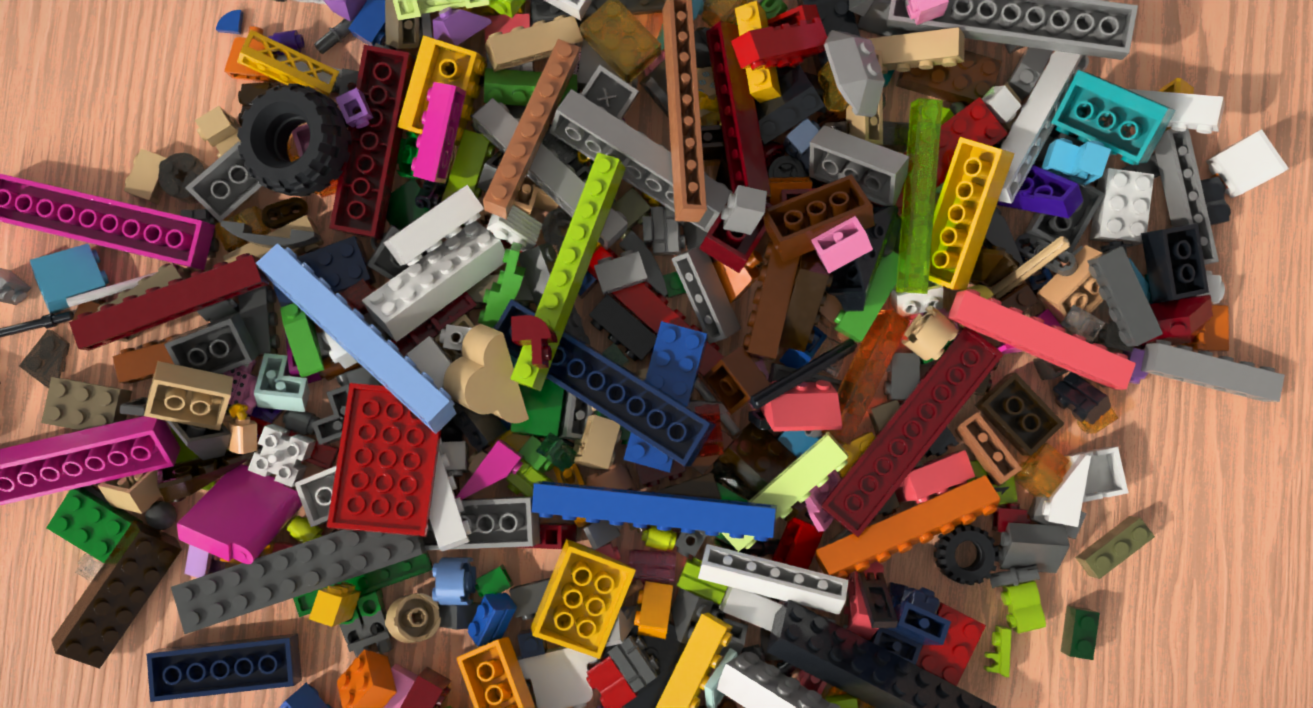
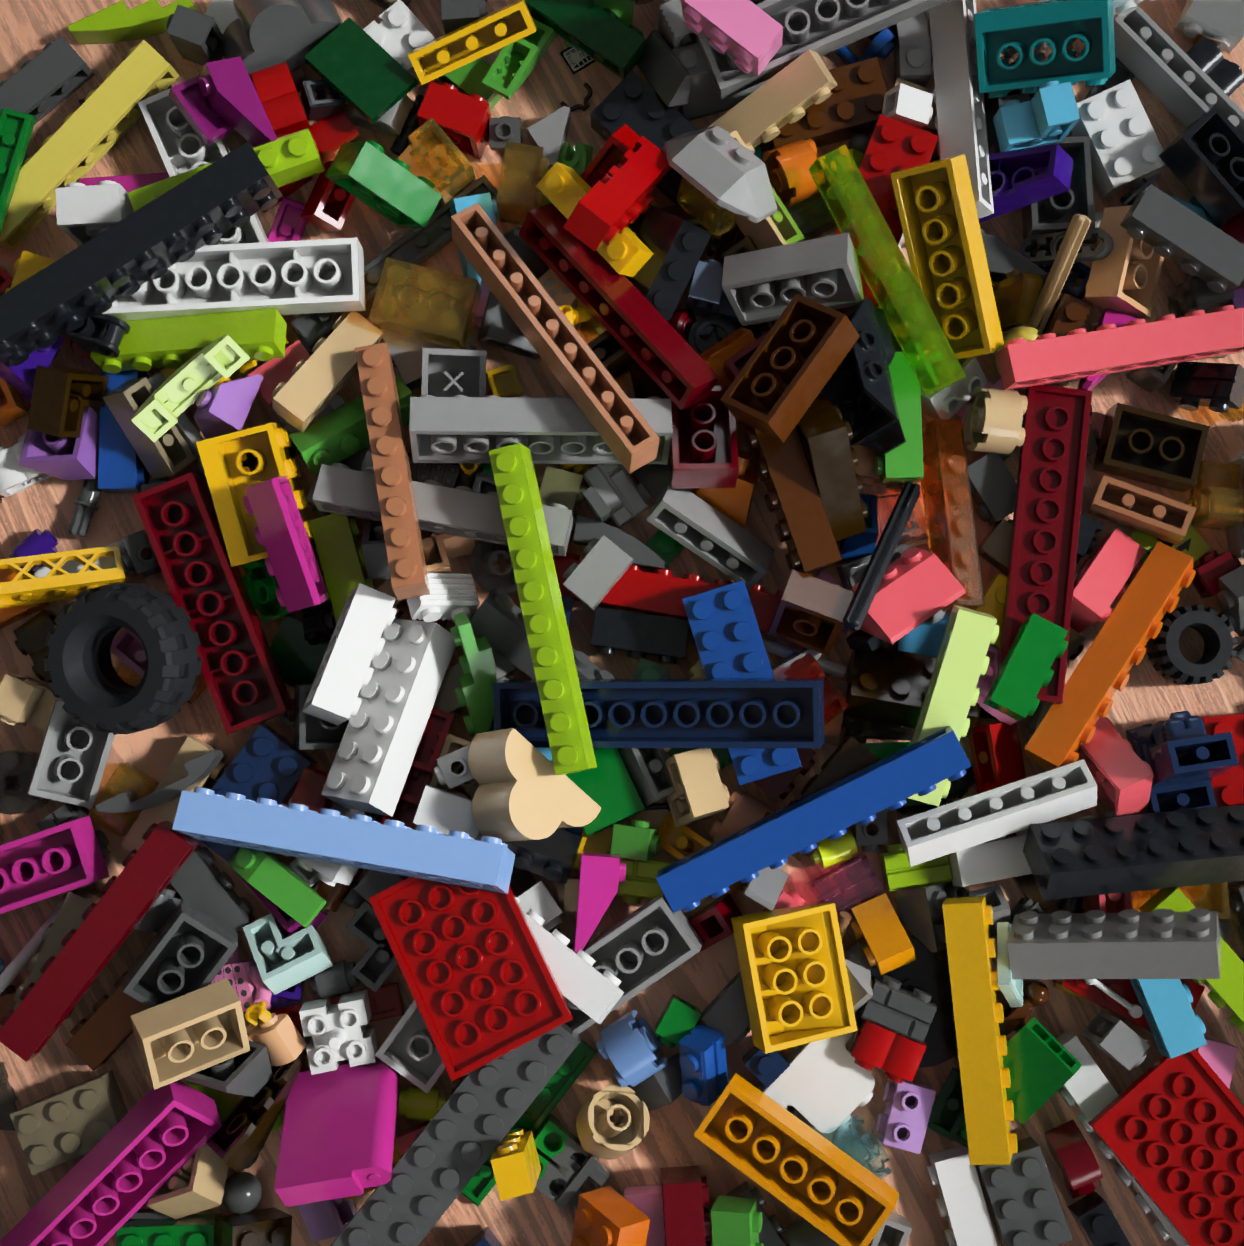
camera: 30 degrees left, 0 degrees up
dark grey tile [120,397,148,416] -> none
dark brown plate [262,197,308,229] -> none
medium lavender brick [335,88,374,129] -> none
dark red brick [511,315,558,369] -> none
clear green brick [536,432,577,472] -> none
light grey brick [721,185,767,235] -> none
bright pink brick [811,216,873,273] -> none
black hinge [858,572,898,628] -> none
clear brick [1061,305,1105,343] -> none
none -> yellow tile [486,363,524,398]
none -> orange brick [763,138,830,211]
none -> blue plate [834,28,896,65]
none -> green brick [983,613,1068,721]

